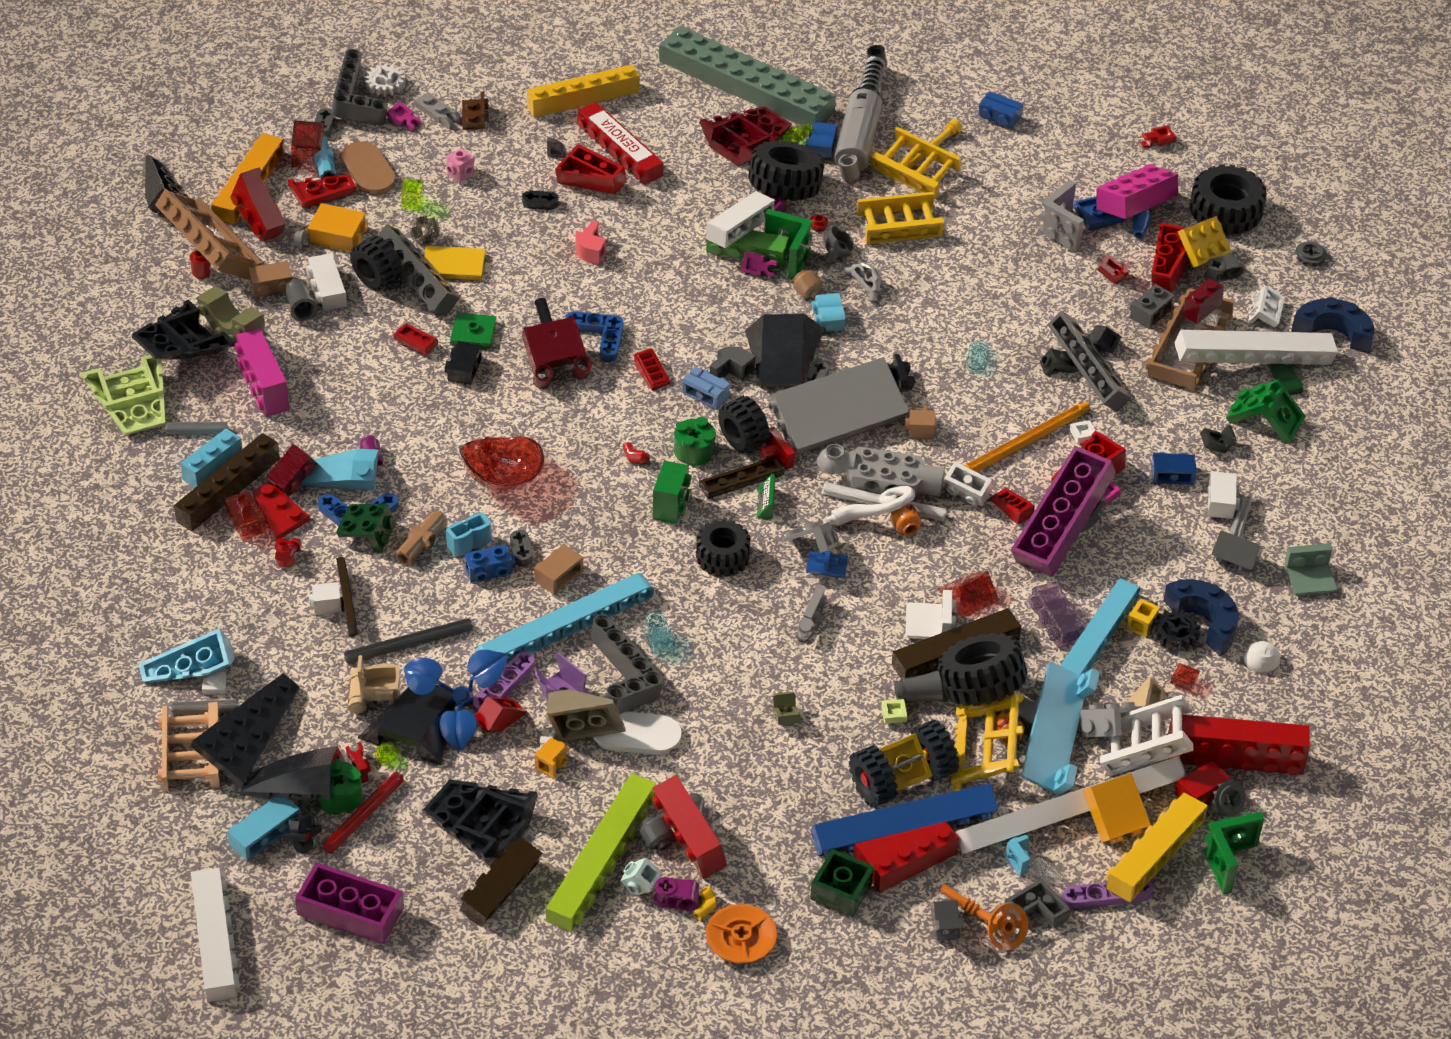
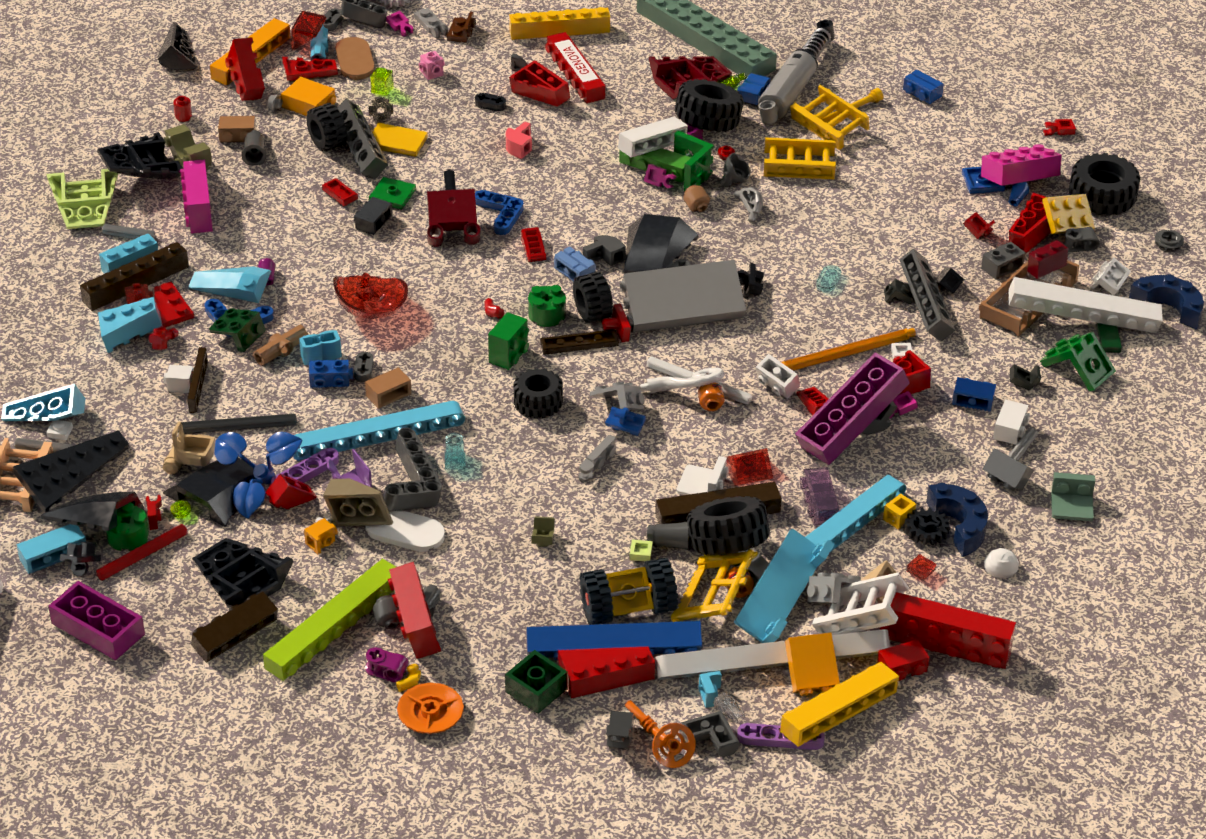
camera: 15 degrees right, 5 degrees down
medium nougat window [155,189,262,280] -> none
dark red brick [267,444,318,496] -> none
white brick [306,253,347,311] -> none
light aqua brick [620,858,663,896] -> none
green slope [756,474,775,519] -> none
medium azure brick [812,293,845,332] -> none
light grey brick [817,444,945,502] -> none
medium nougat brick [905,404,935,439] -> none
light grey bracket [1038,179,1084,252] -> none
green bracket [1202,812,1264,895] -> none
dark grey gear [1212,780,1245,817] -> none
none -> medium azure wedge [98,297,162,353]

